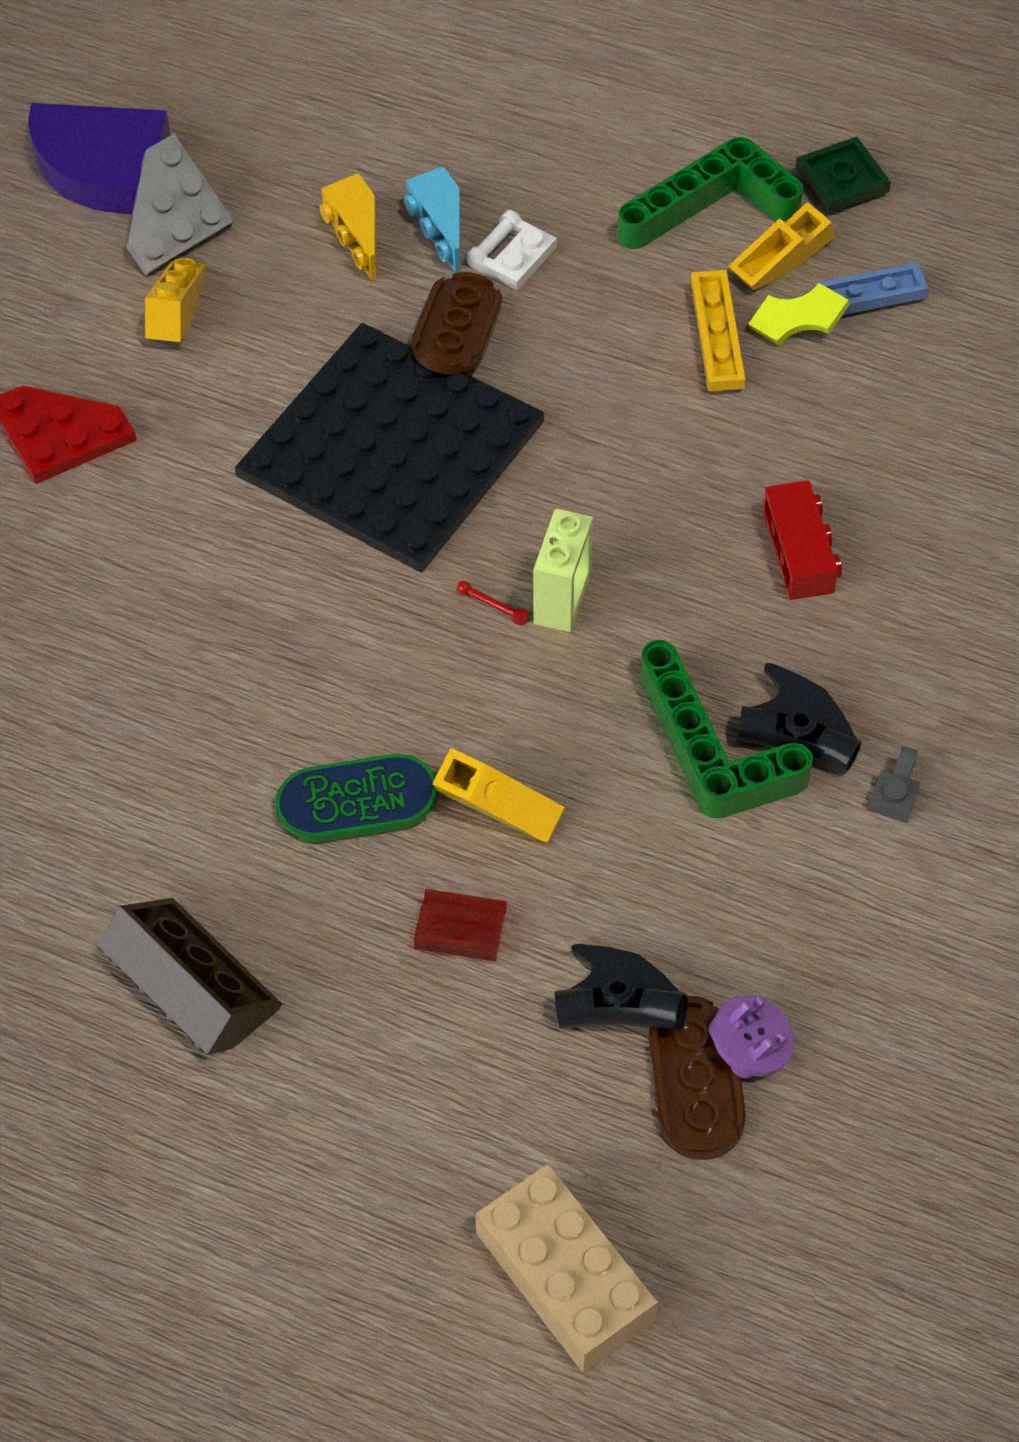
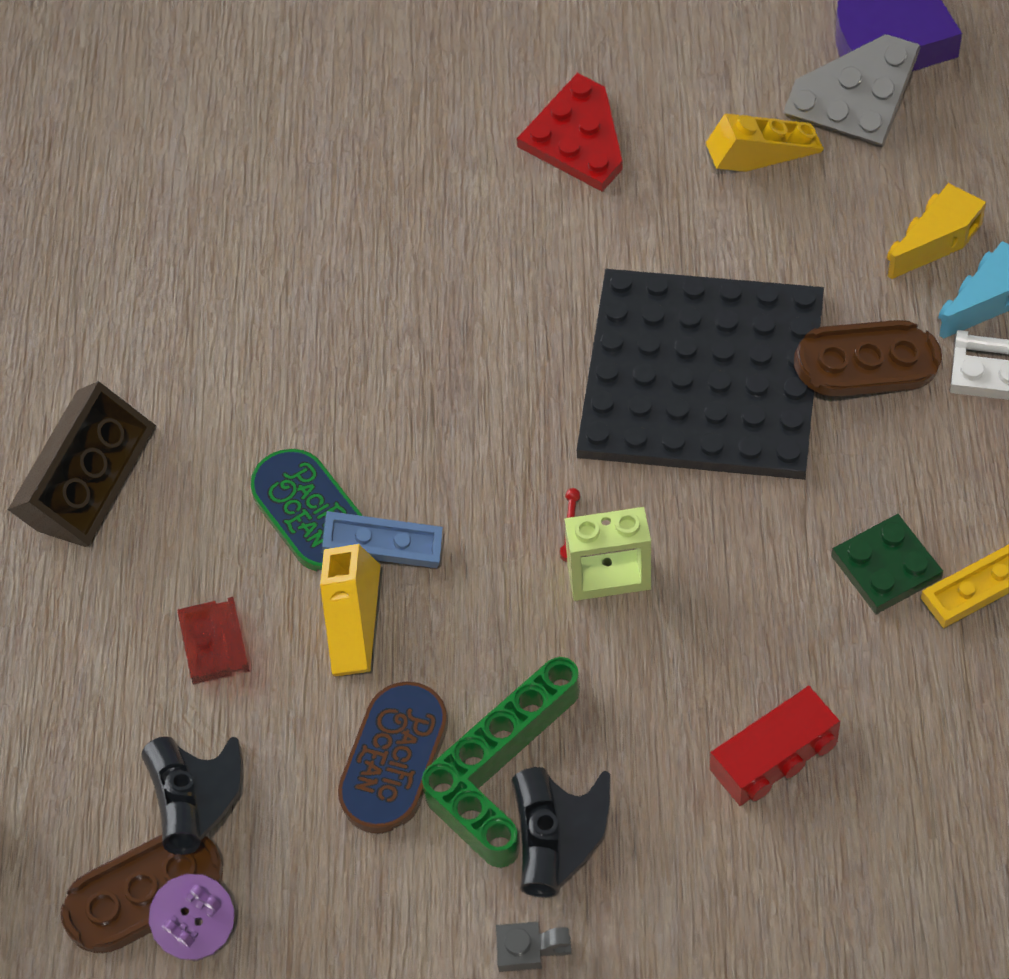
camera: 70 degrees right, 0 degrees up
none -> medium blue plate [321,511,443,568]
none -> tile [338,682,447,834]
none -> dark green plate [831,513,943,615]

